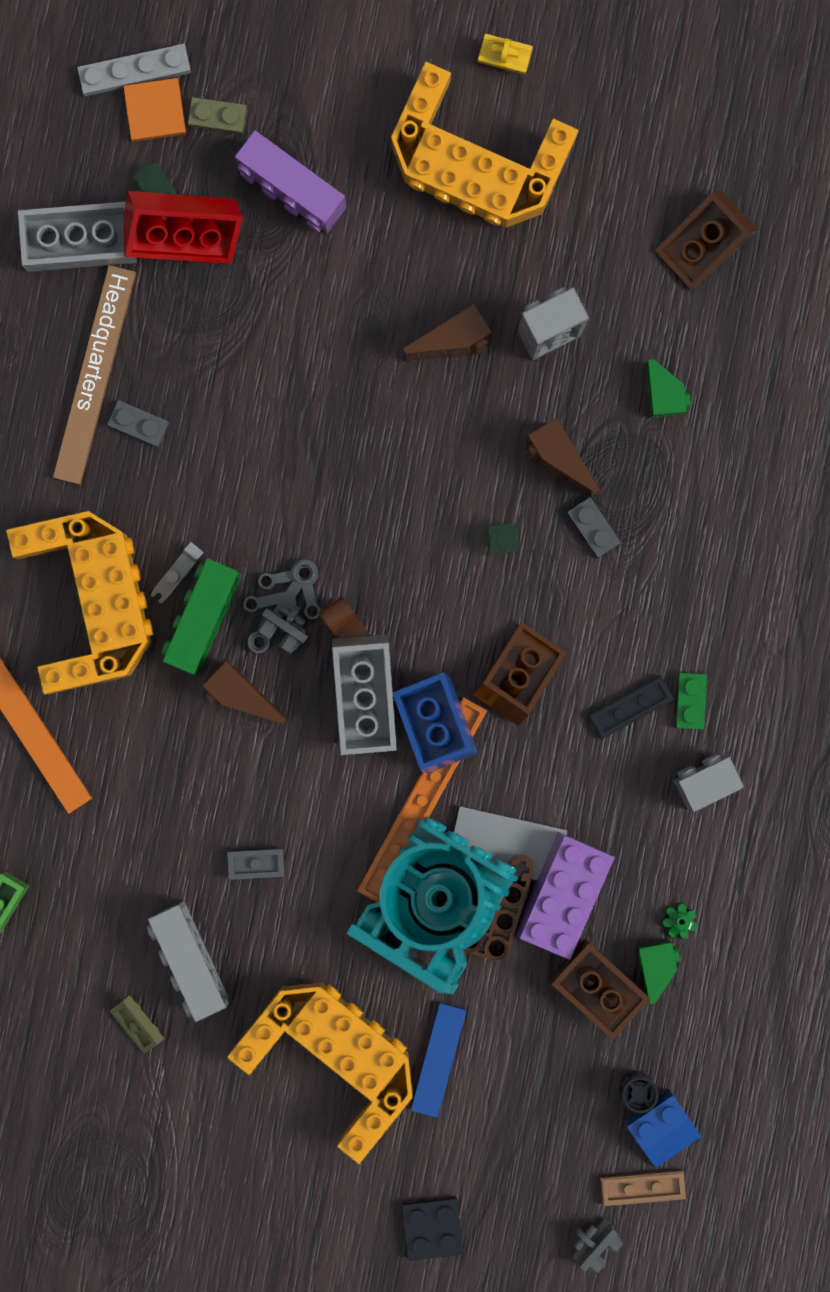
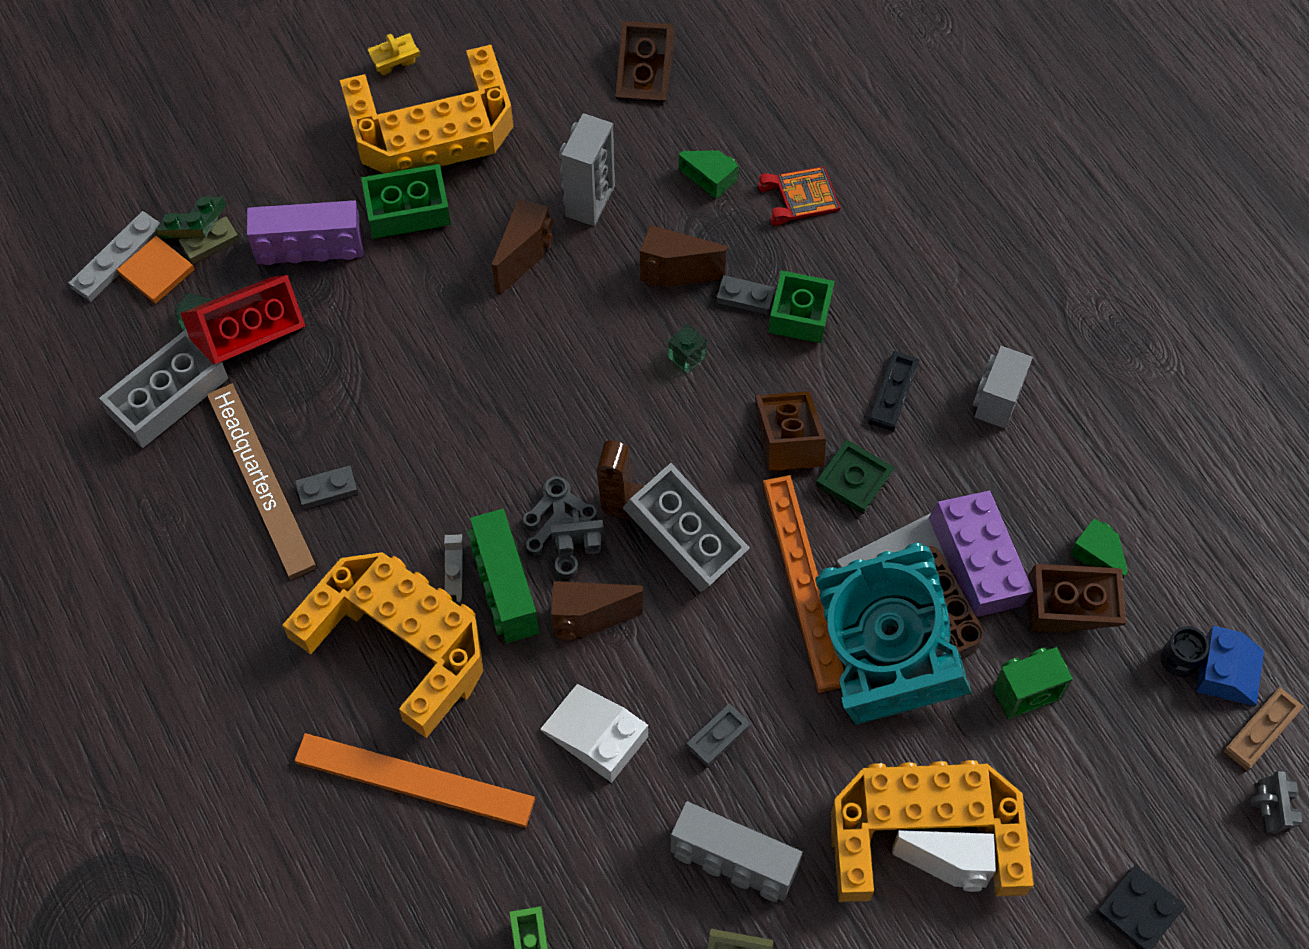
camera: 40 degrees left, 25 degrees down
blue brick [392,673,478,773] -> none
blue tile [411,1002,466,1118] -> none
green plant [661,903,698,940] -> none
green plate [675,673,707,730] -> none
none -> dark green plate [155,196,226,239]
none -> green brick [361,164,451,239]
none -> white slope [540,684,648,783]
none -> flag [758,166,840,226]
none -> green brick [768,270,835,343]
none -> dark green plate [816,439,895,514]
none -> white slope [892,831,995,892]
none -> green brick [993,647,1073,720]

